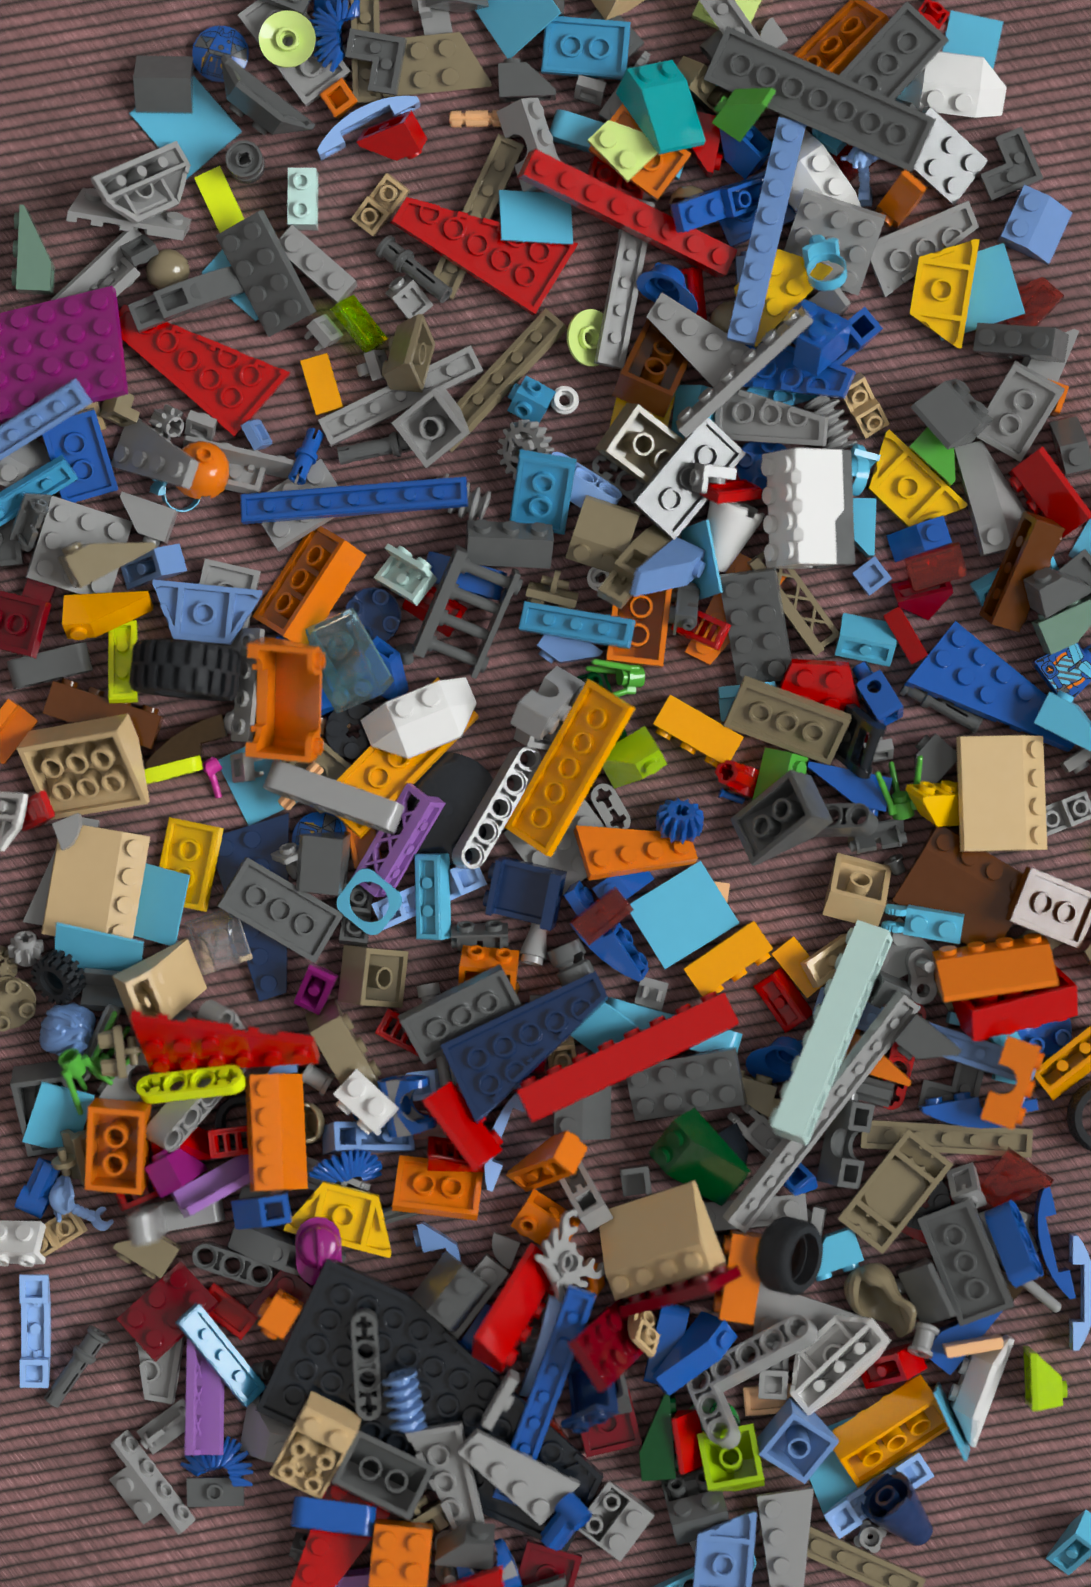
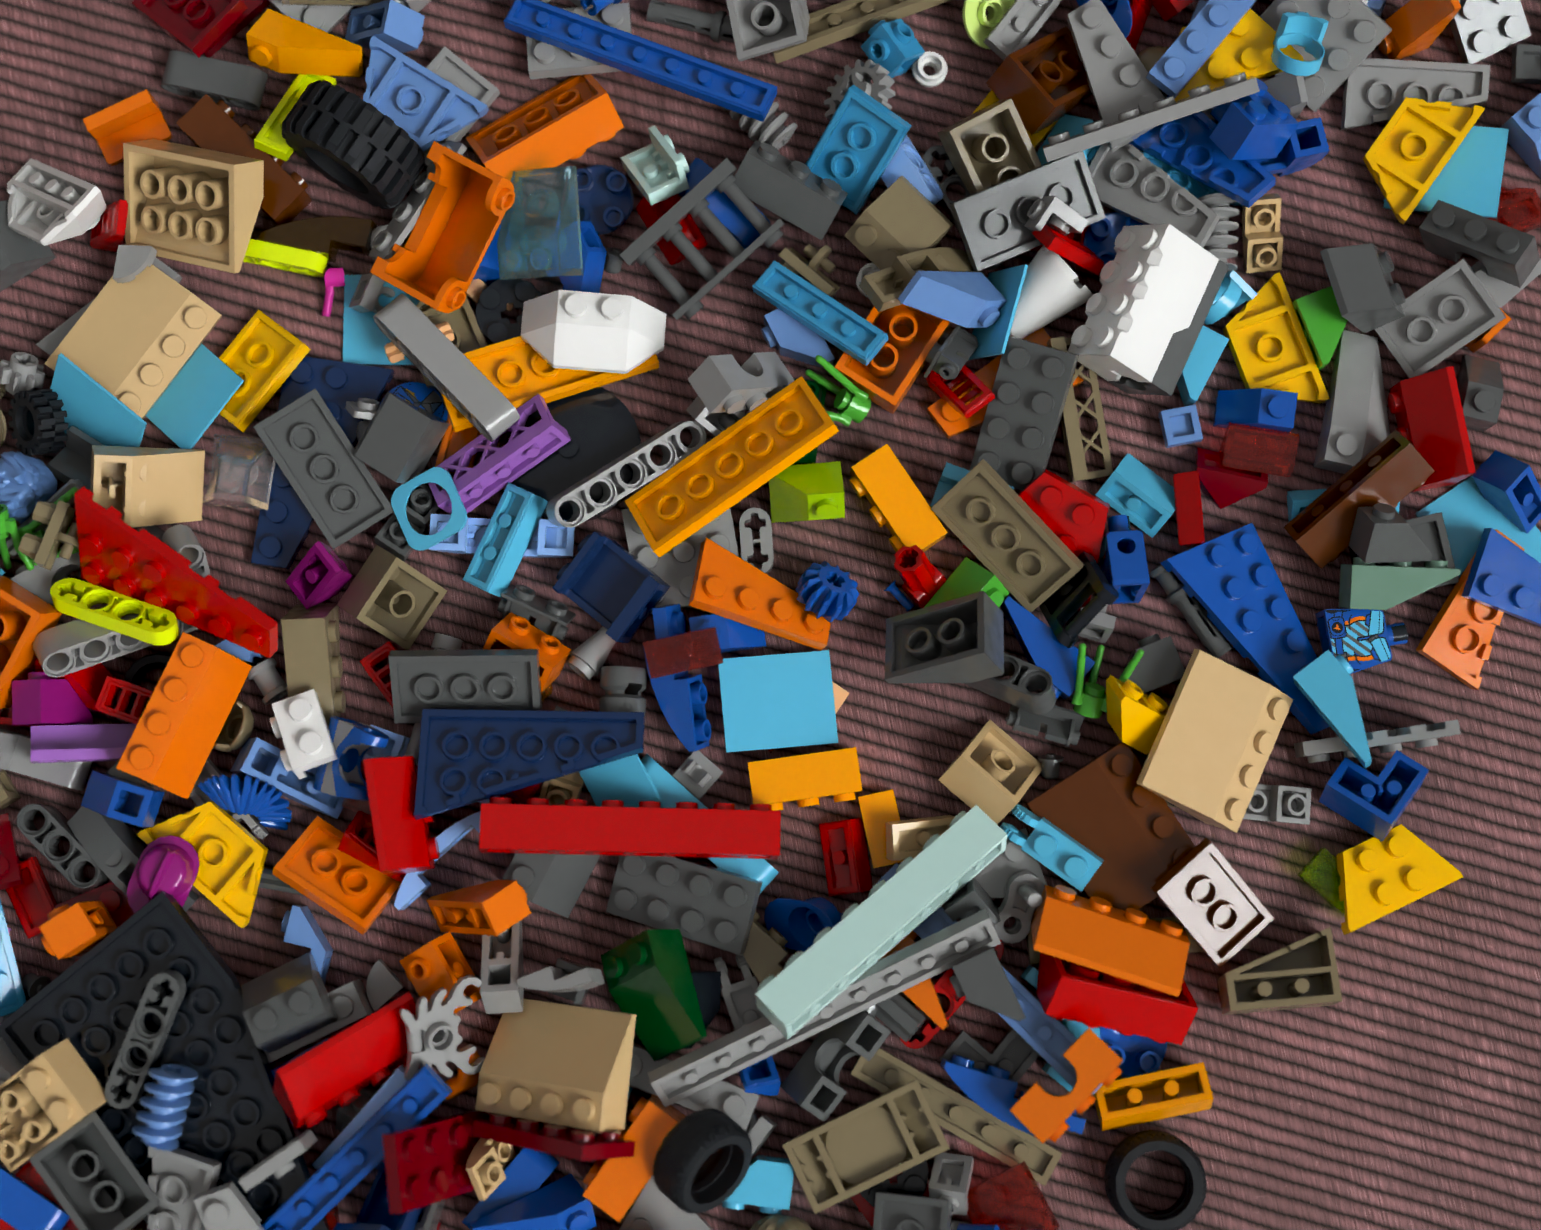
camera: 25 degrees right, 5 degrees down
none -> light grey slope [516,966,605,993]

